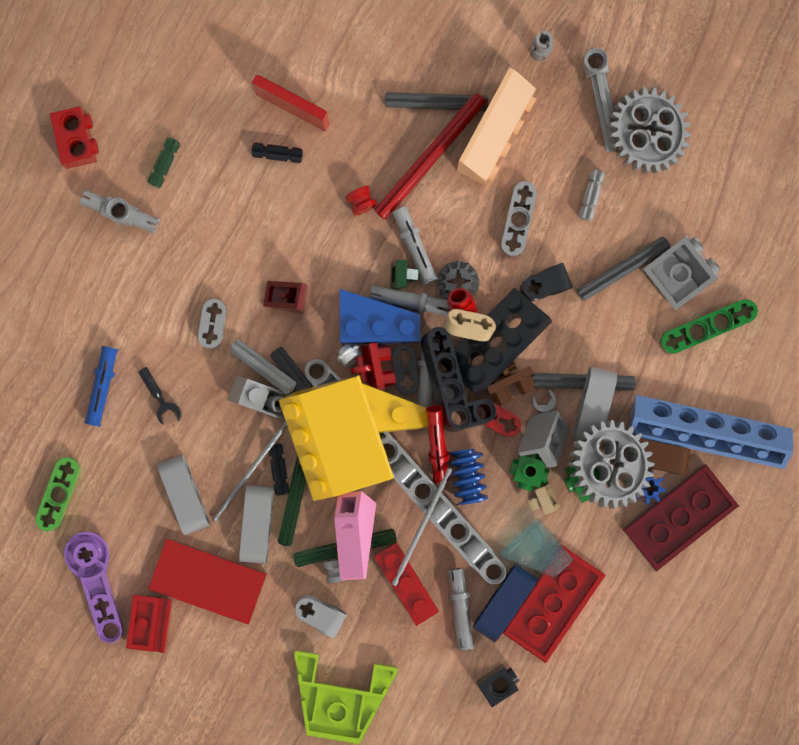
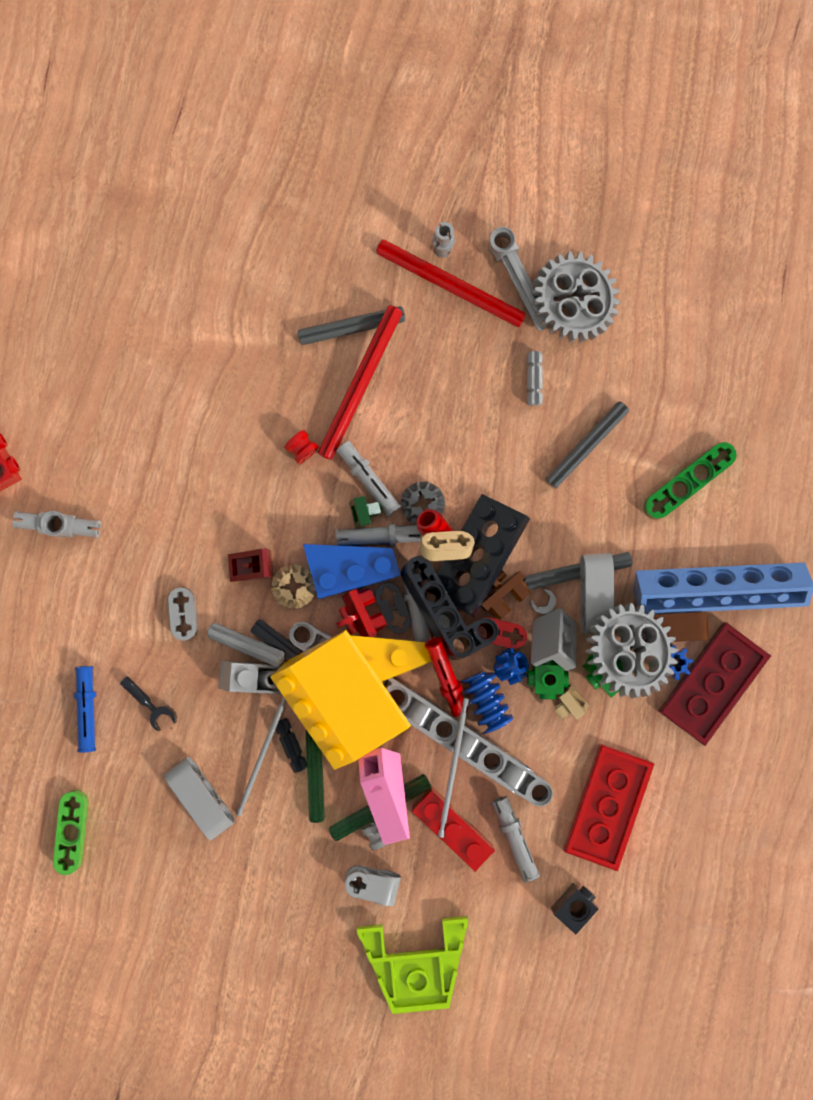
camera: 10 degrees left, 0 degrees up
medium lavender beam [64,532,124,643] -> none
red plate [126,594,173,653] -> none
clear green axle [147,137,180,188] -> none
red tile [148,538,267,625] -> none
light grey beam [239,485,274,564] -> none
black axle [251,142,303,163] -> none
red tile [252,75,329,131] -> none
white plate [337,344,362,368] -> none
light nougat slope [457,67,537,185] -> none
dark blue beam [472,564,538,643] -> none
clear light blue wing [499,520,573,578] -> none
light grey beam [501,181,537,257] -> none
black piece [520,263,573,302] -> none
light grey plate [644,235,721,311] -> none
none -> tan gear [271,564,316,609]
none -> red axle [376,239,526,327]
none -> blue gear [494,648,529,685]

